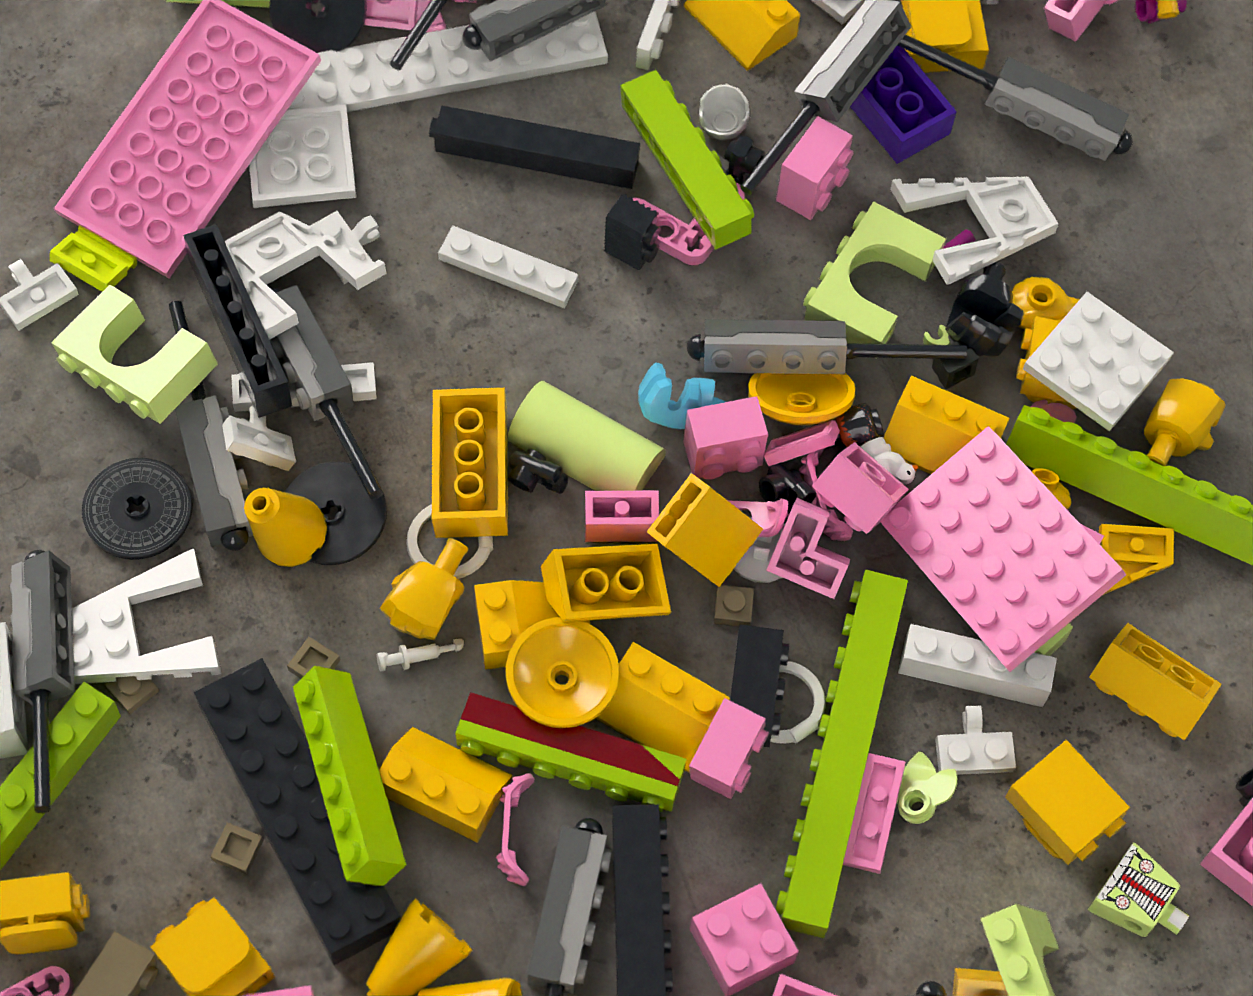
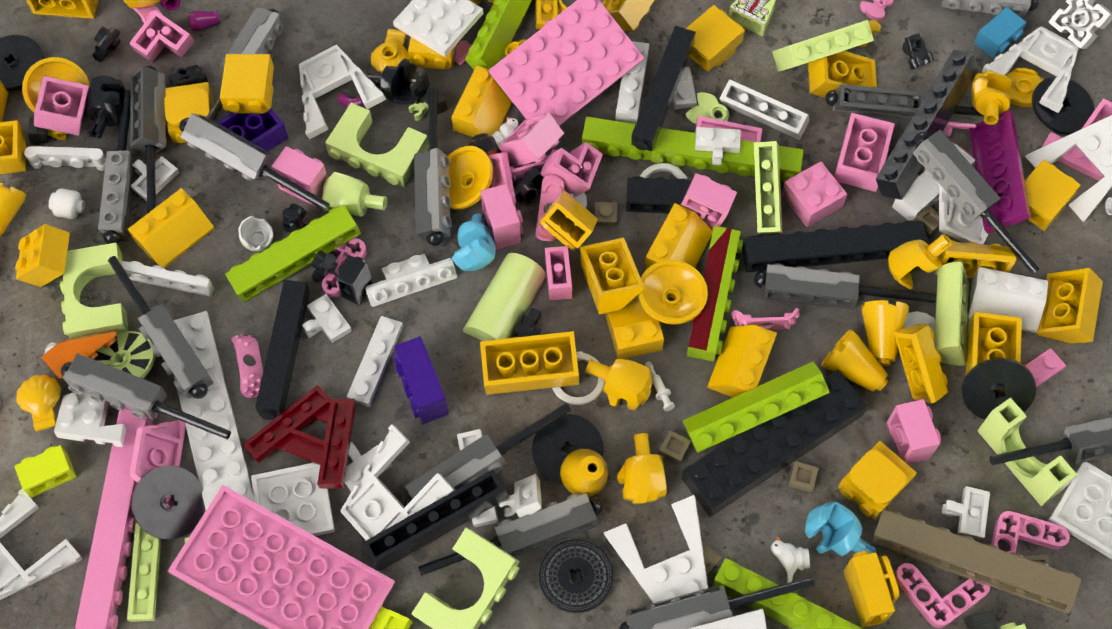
camera: 90 degrees left, 0 degrees up
none -> black plate [169,64,208,87]
none -> magenta cone [188,11,220,32]
none -> yellow brick [220,54,274,113]
none -> bright pink piece [231,334,263,398]
none -> dark red plate [243,385,357,489]
none -> white plate [302,294,352,343]
none -> black plate [310,250,338,282]
none -> yellowish green piece [322,172,387,217]
none -> white bracket [365,254,457,307]
none -> dark purple brick [392,336,449,425]
none -> yellow piece [617,433,667,504]
none -> black brick [631,26,696,151]
none -> white plate [695,127,740,165]
none -> white brick [720,79,809,140]
none -> yellowish green brick [754,141,782,235]
none -> white animal [771,537,810,583]
none -> medium azure piece [805,502,876,556]

